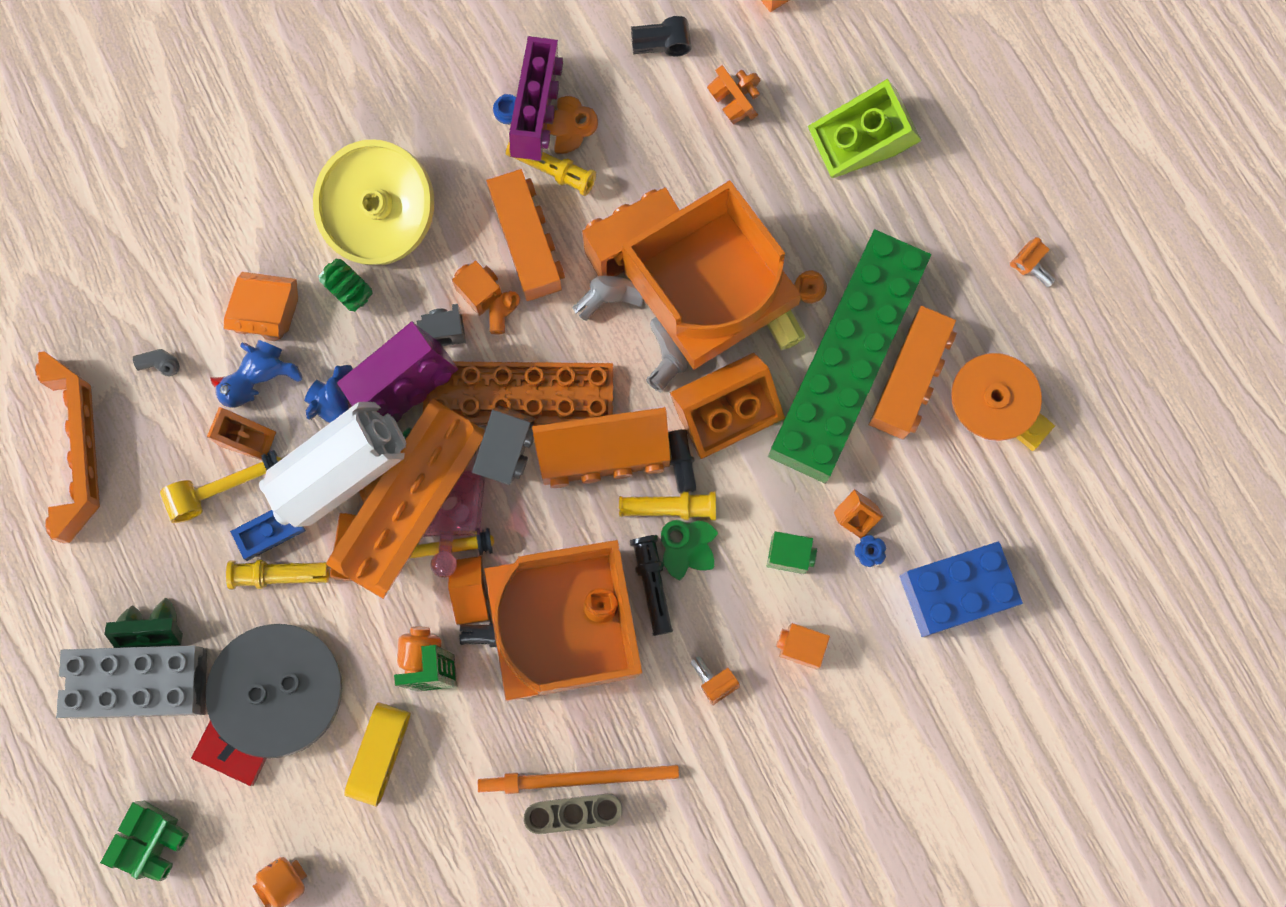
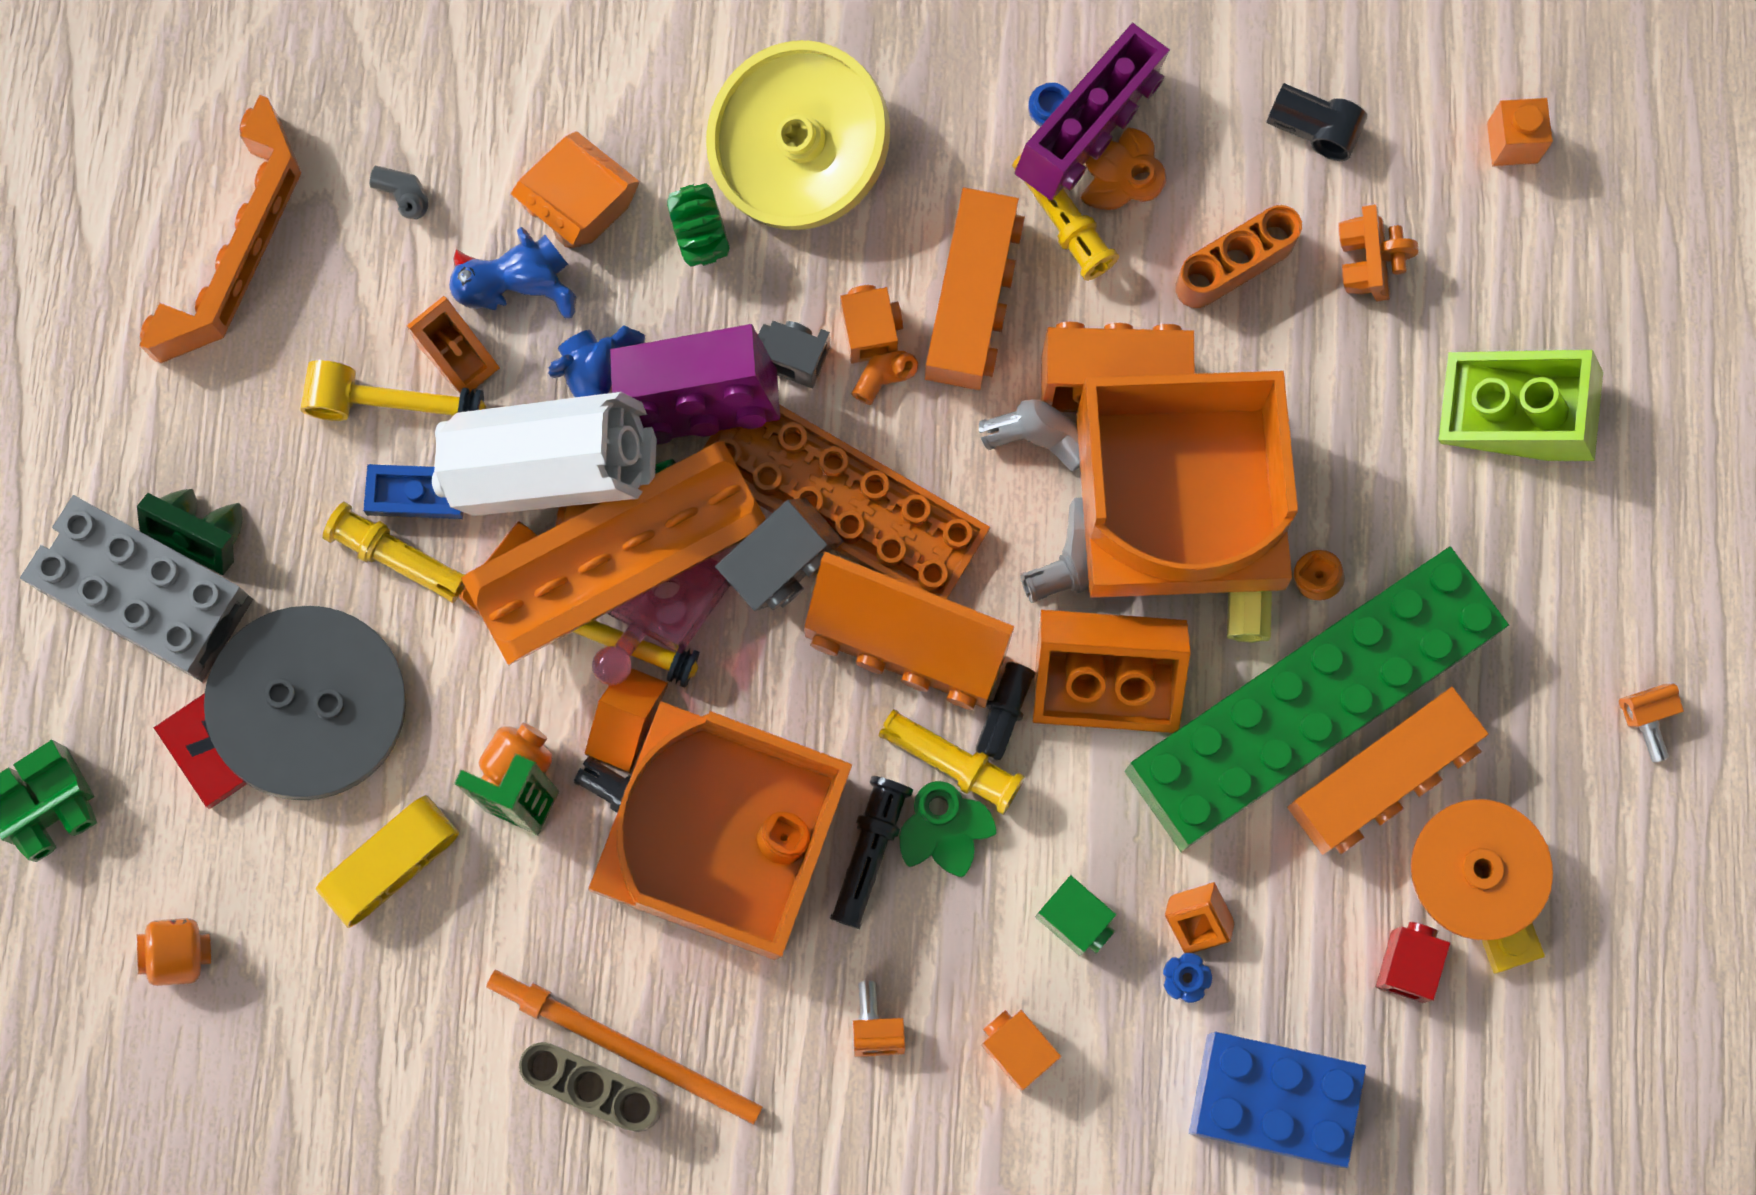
camera: 30 degrees right, 0 degrees up
none -> orange beam [1175,205,1302,308]
none -> red brick [1375,922,1450,1003]

